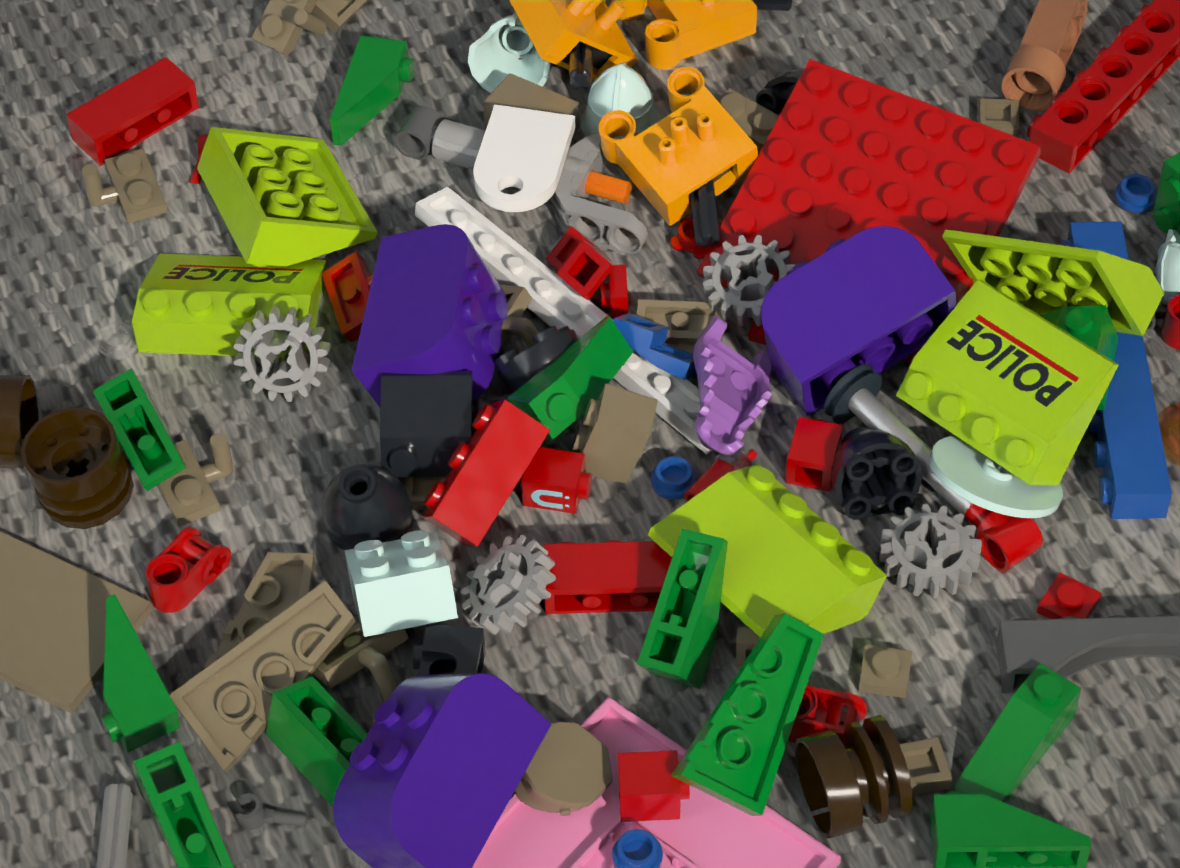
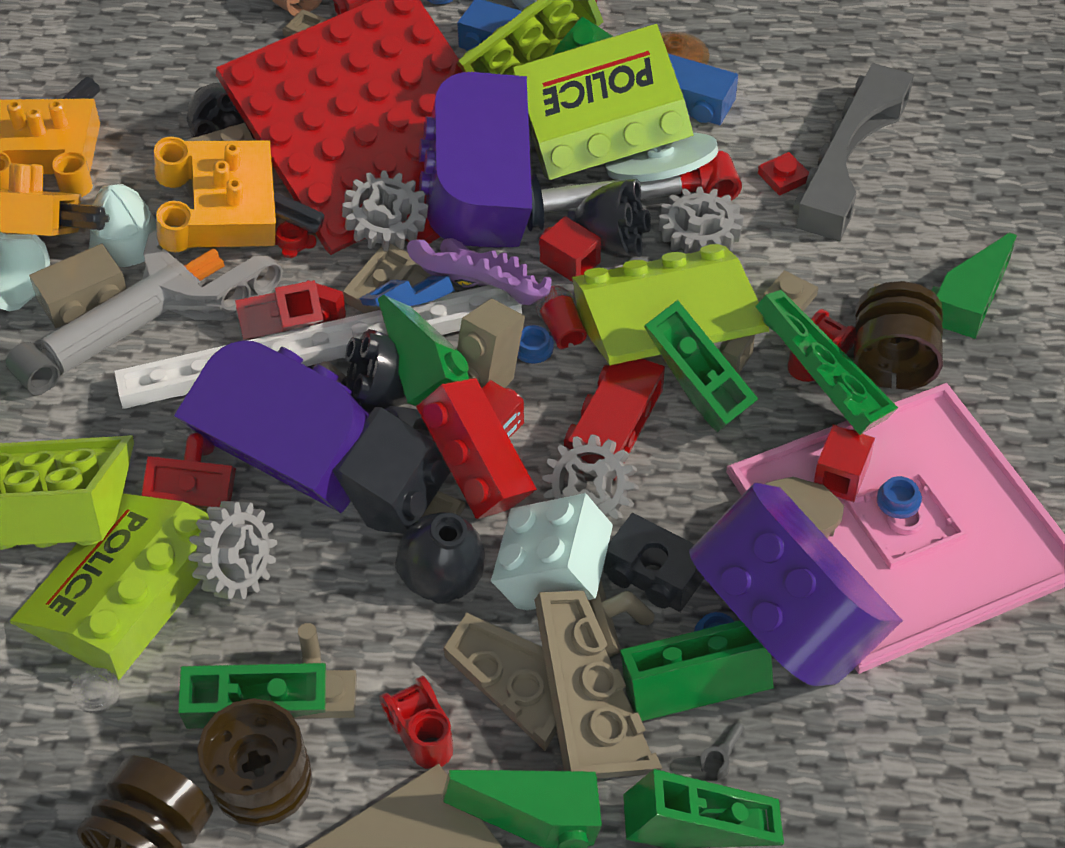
camera: 65 degrees left, 0 degrees up
white tile [473,104,576,212] -> none
green slope [953,663,1081,802] -> none

